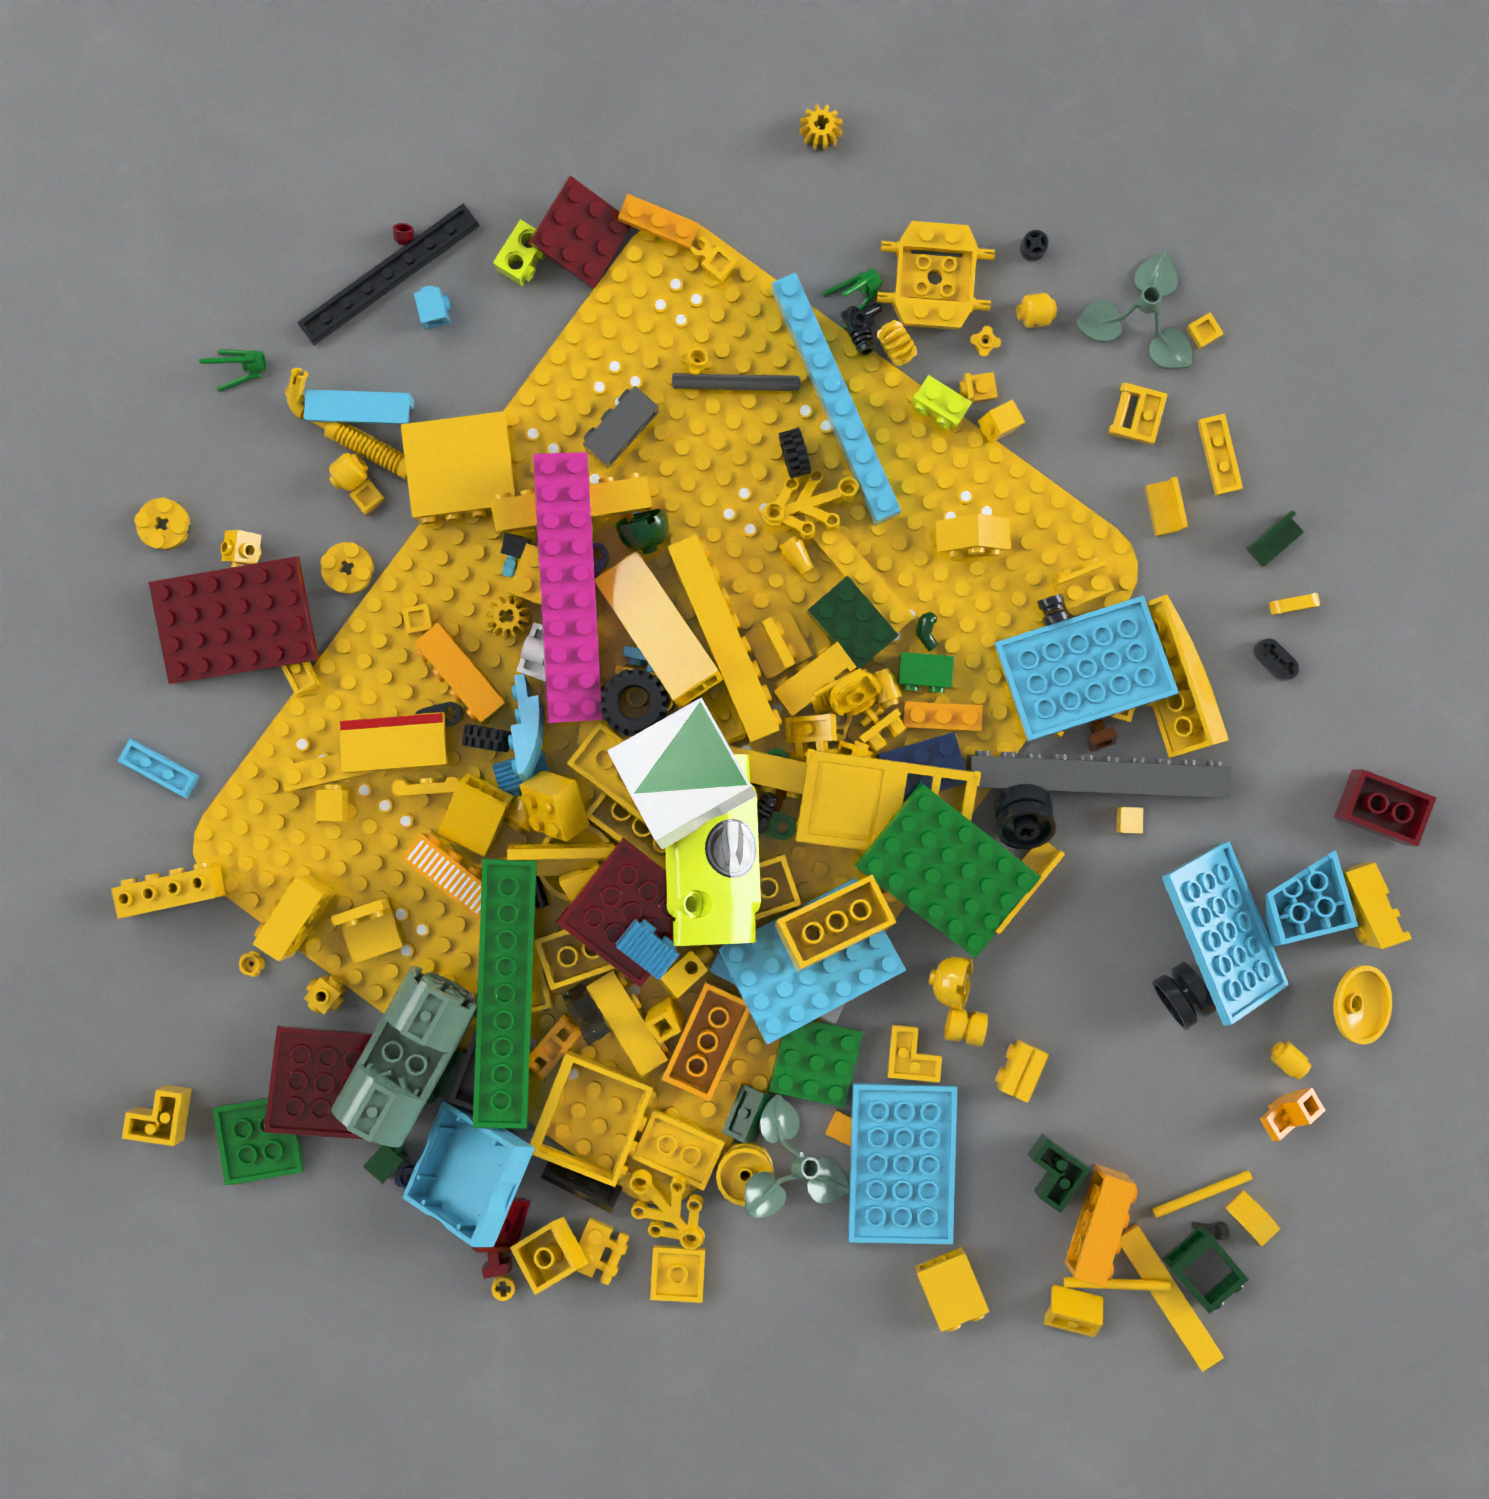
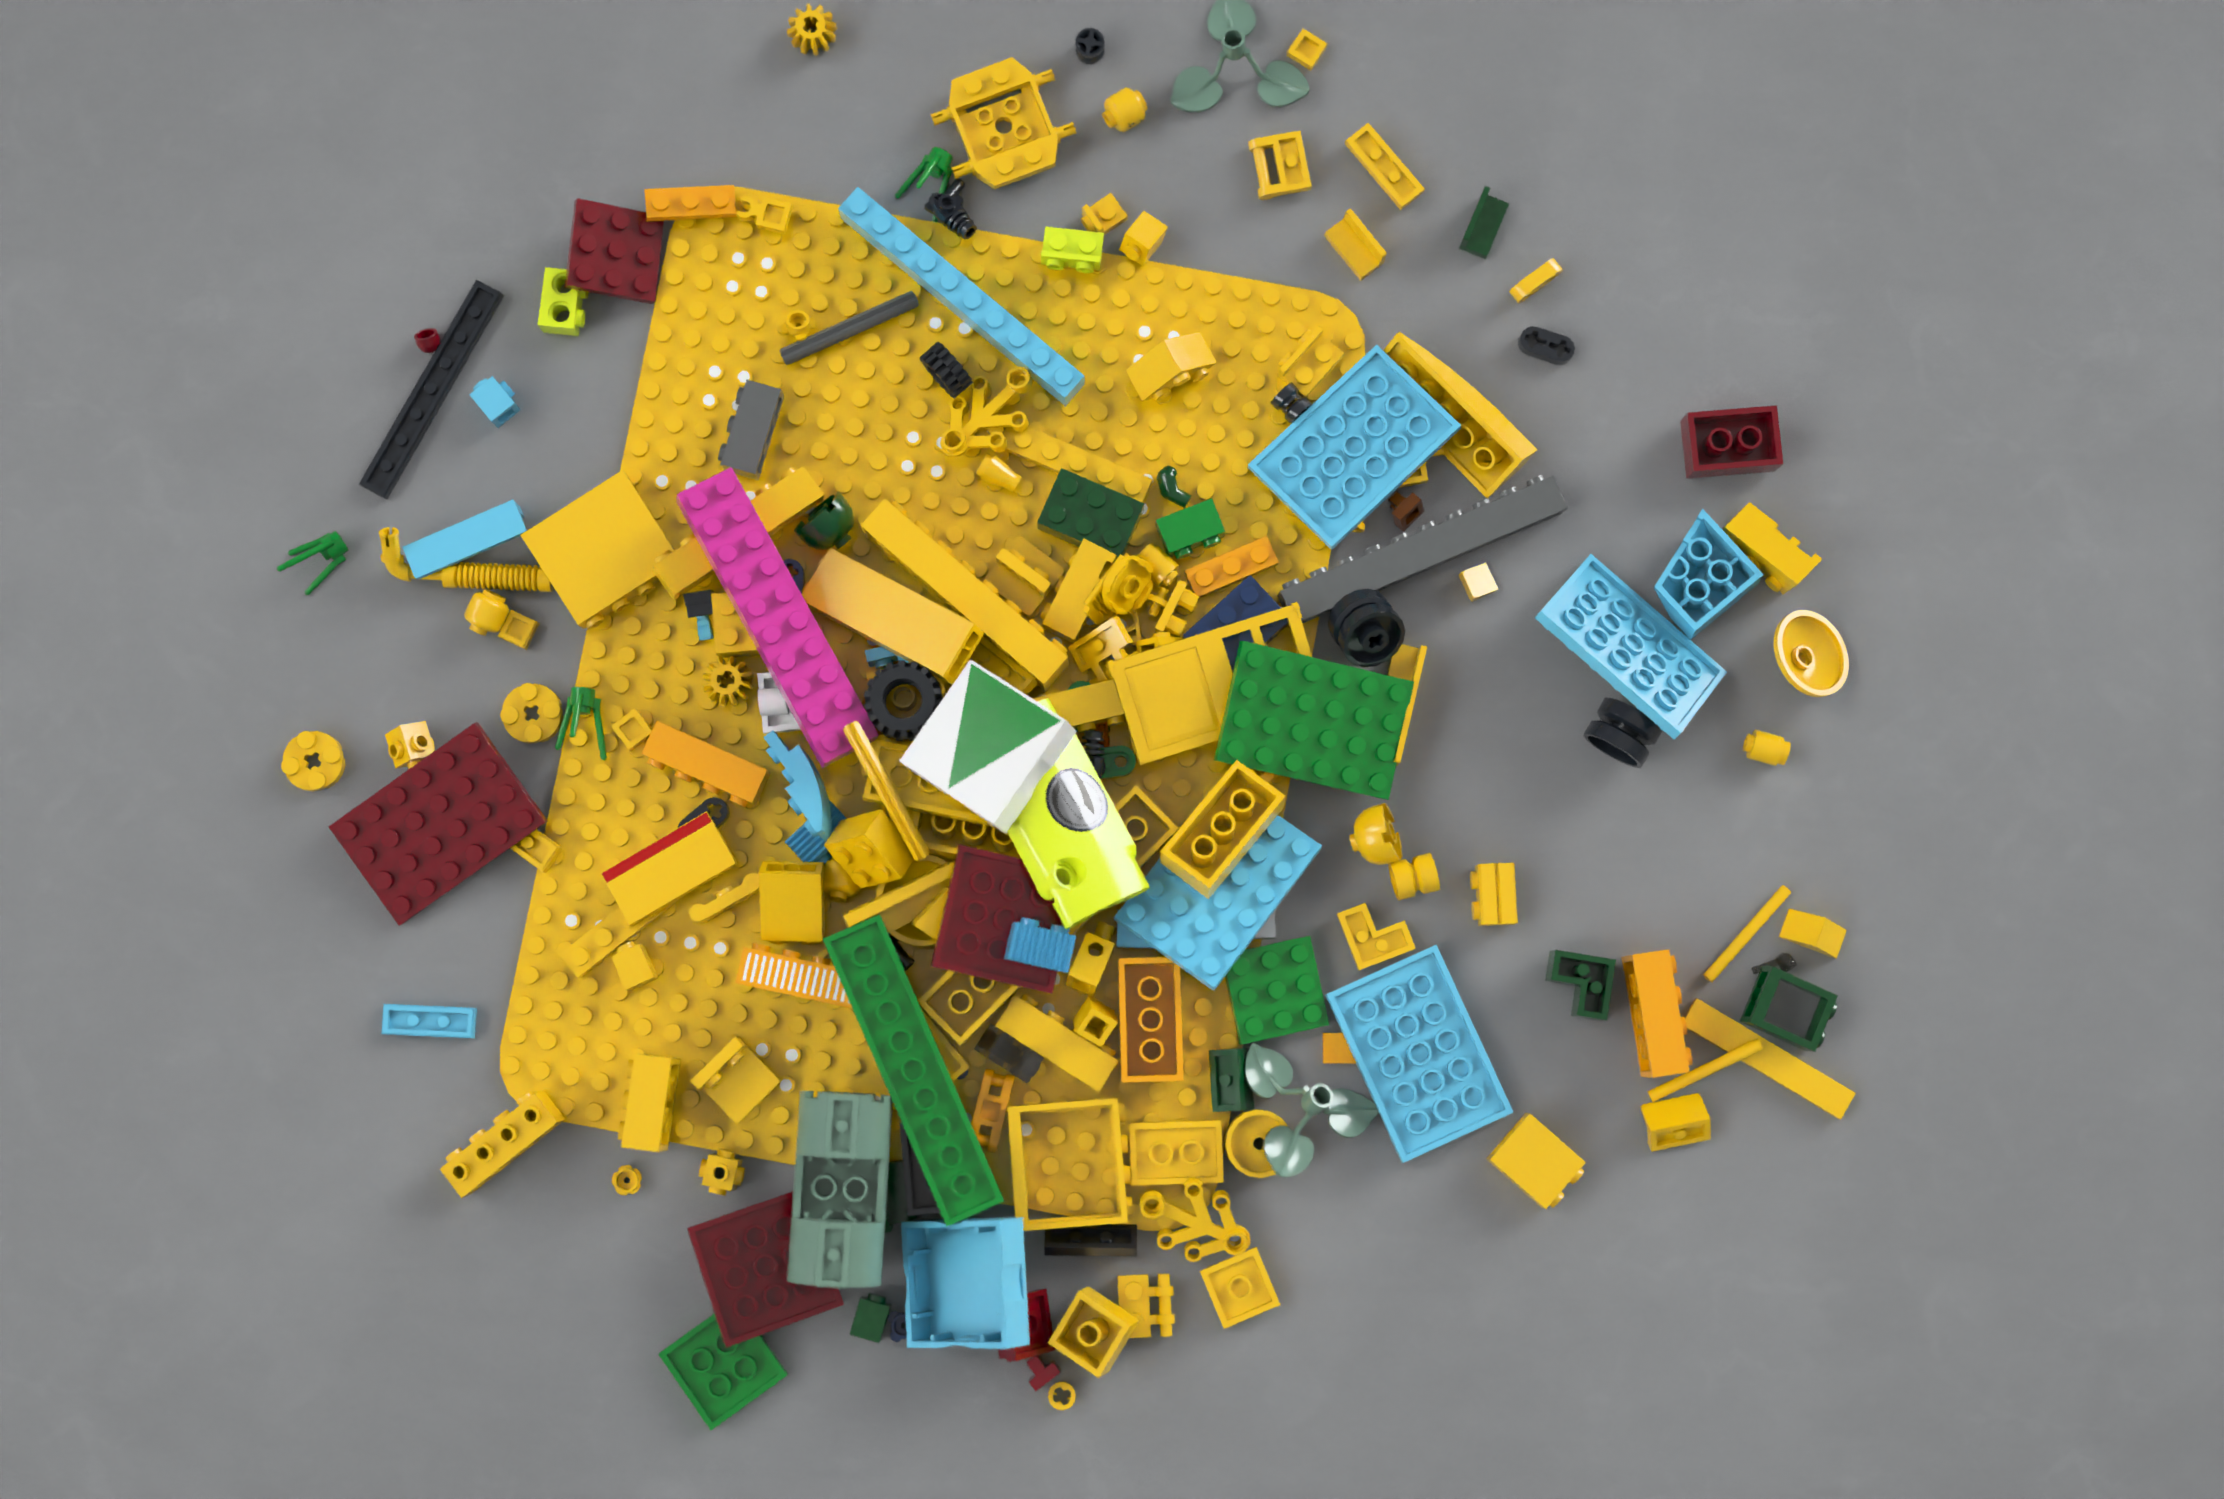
camera: 30 degrees left, 5 degrees down
yellow brick [122,1085,192,1146] -> none
black tyre [462,724,511,753] -> none
yellow gear [877,320,917,367] -> none
yellow plate [970,326,1001,357] -> none
light orange brick [1259,1088,1326,1141] -> none
none -> green plant [555,687,607,760]
none -> yellow axle [843,721,930,861]

